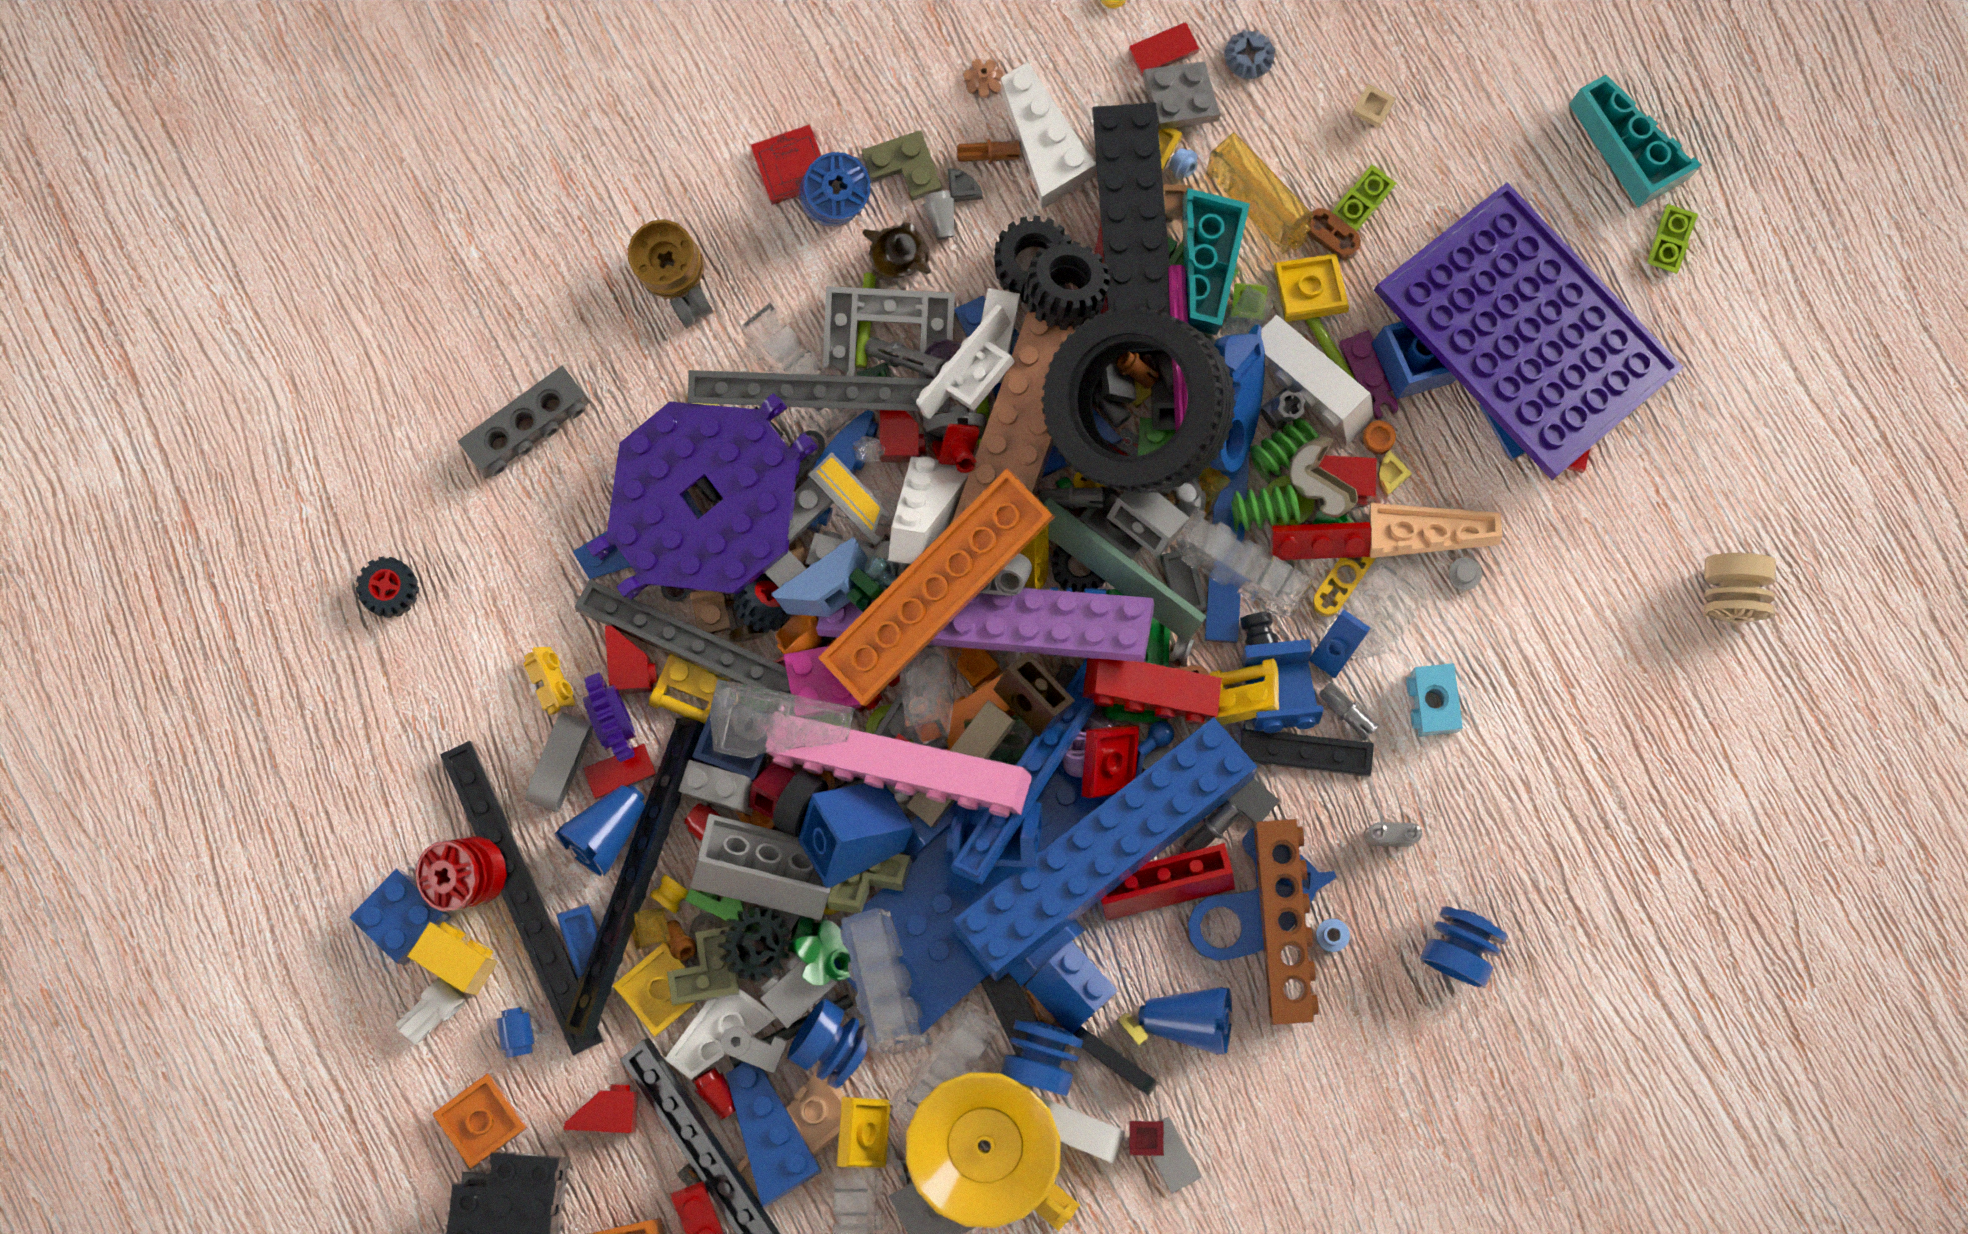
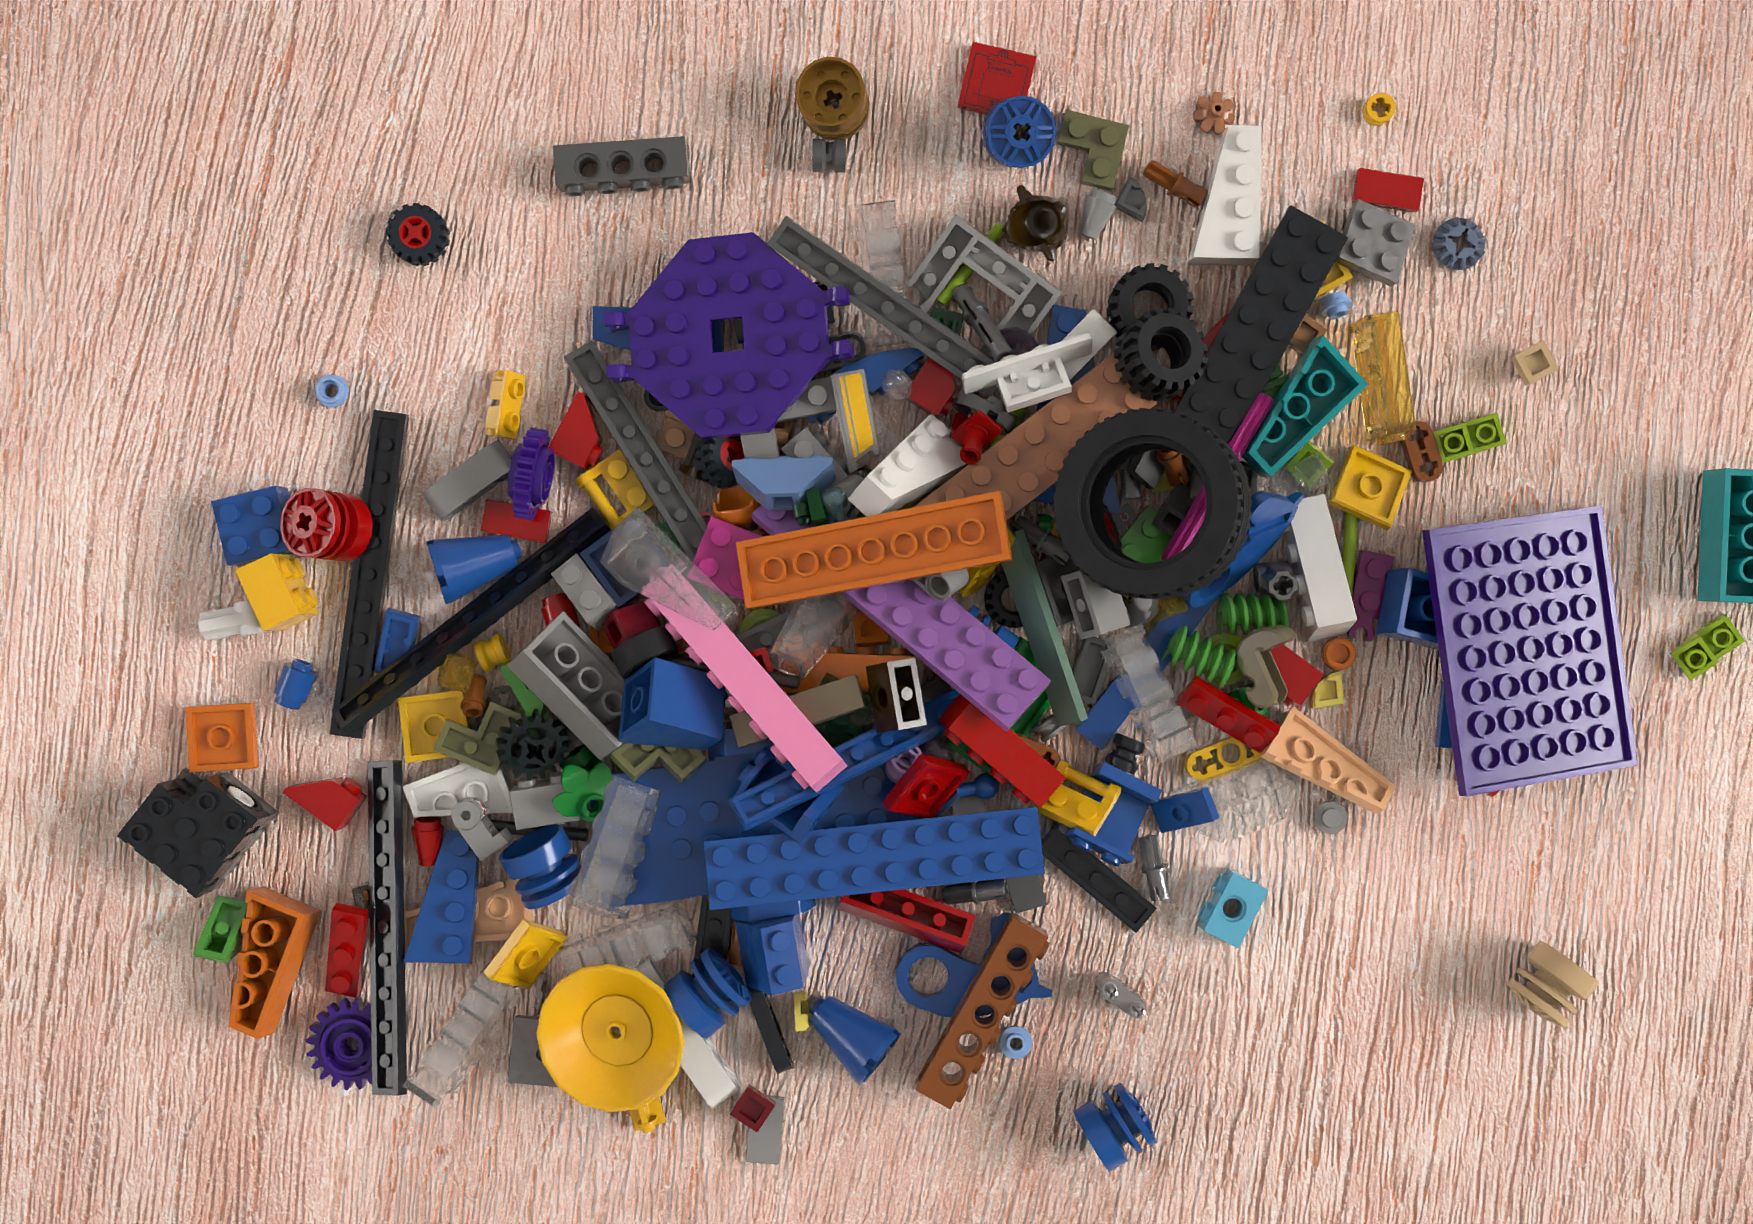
camera: 30 degrees right, 10 degrees up
none -> light blue plate [315,374,349,407]

